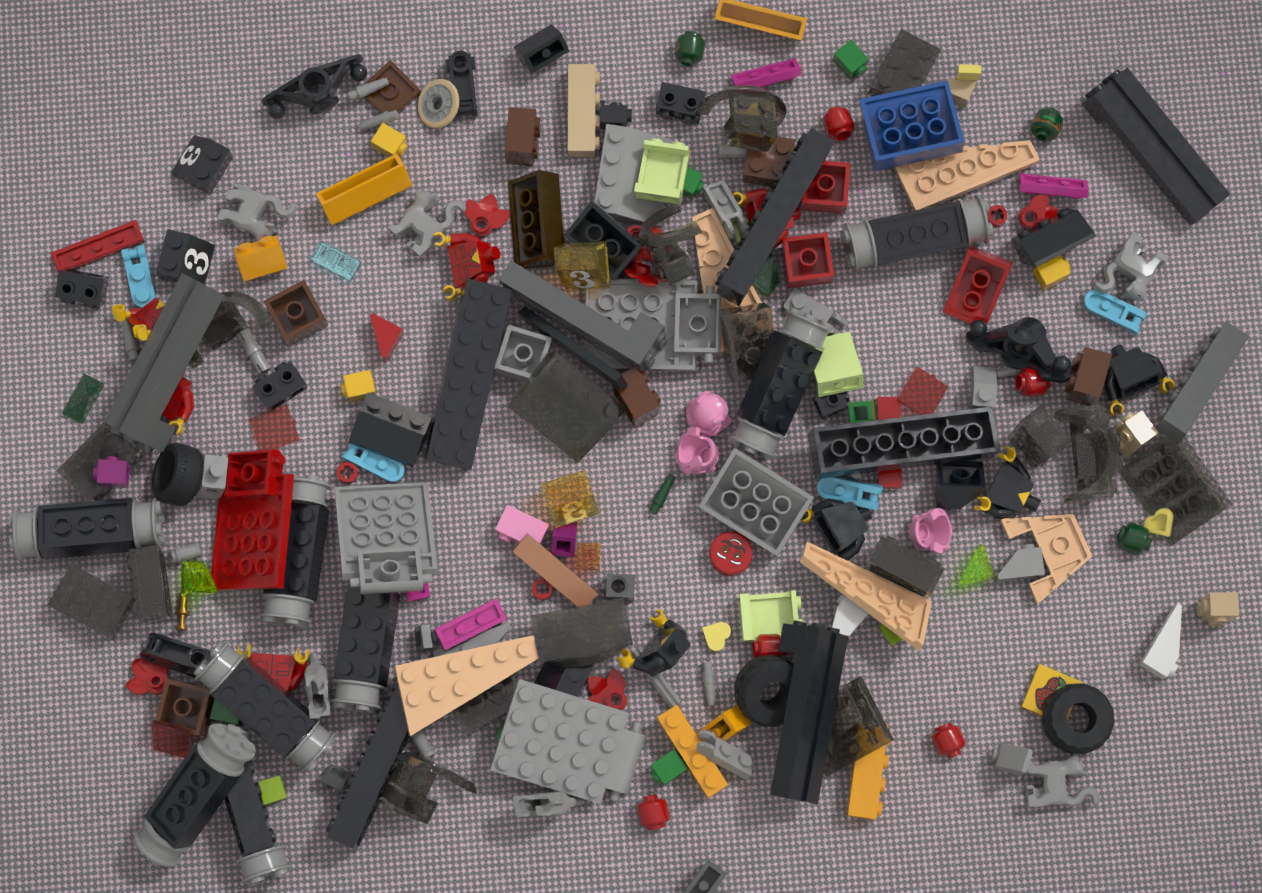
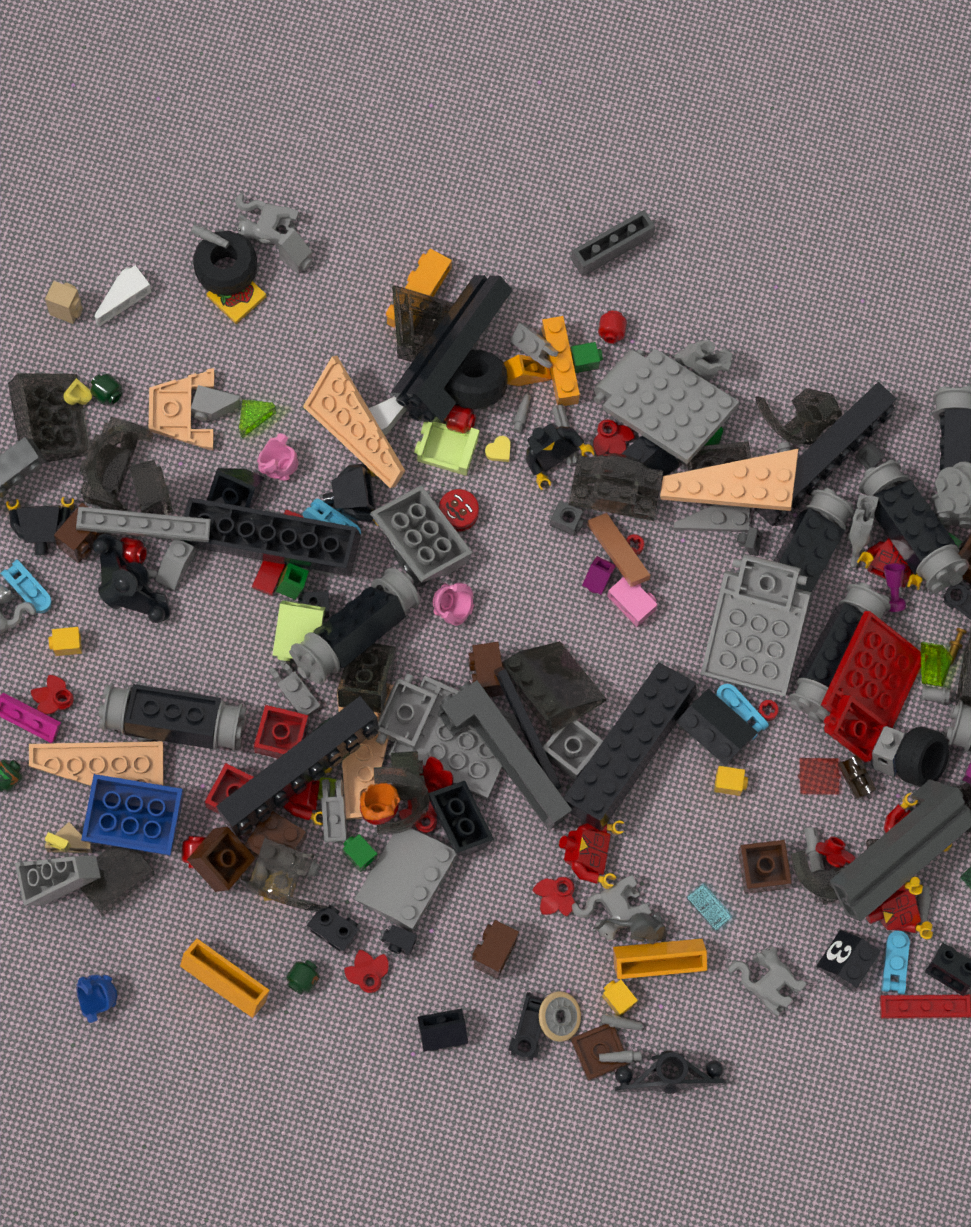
camera: 160 degrees left, 5 degrees down
black slope [171,135,233,195] -> none
light orange brick [234,235,288,281] -> none
black brick [252,361,308,413] -> none
lime tile [258,775,287,805] -> none
red slope [370,313,404,363] -> none
dark pink plate [433,598,507,650] -> none
dark brown slope [508,170,566,269] -> none
clear yellow slope [541,470,600,528] -> none
clear yellow slope [554,242,610,290] -> none
tan brick [568,64,600,158] -> none
clear orange brick [577,543,601,571] -> none
yellowish green panel [634,138,690,205] -> none
dark green animal [648,474,676,515] -> none
bright pink helmet [686,391,733,436] -> none
dark pink plate [731,58,802,92] -> none
green brick [833,40,869,80] -> none
clear smoke brick [865,536,944,599] -> none
clear red piece [897,367,948,415] -> none
red head [931,722,966,759] -> none
red slope [943,246,1013,324] -> none
black torso [974,446,1041,519] -> none
red bush [987,205,1008,228] -> none
black slope [1011,207,1096,267] -> none
tan brick [1109,411,1158,459] -> none
none -> light grey wedge [15,856,101,906]
none -> light grey tile [76,507,211,542]
none -> reddish brown brick [187,826,256,892]
none -> light grey animal [191,224,229,248]
none -> red plate [344,949,389,993]
none -> orange hair [360,783,400,825]
none -> dark grey animal [593,913,667,944]
none -> red plate [815,836,856,868]
none -> dark brown hips [838,755,876,800]
none -> magenta piece [884,563,906,612]

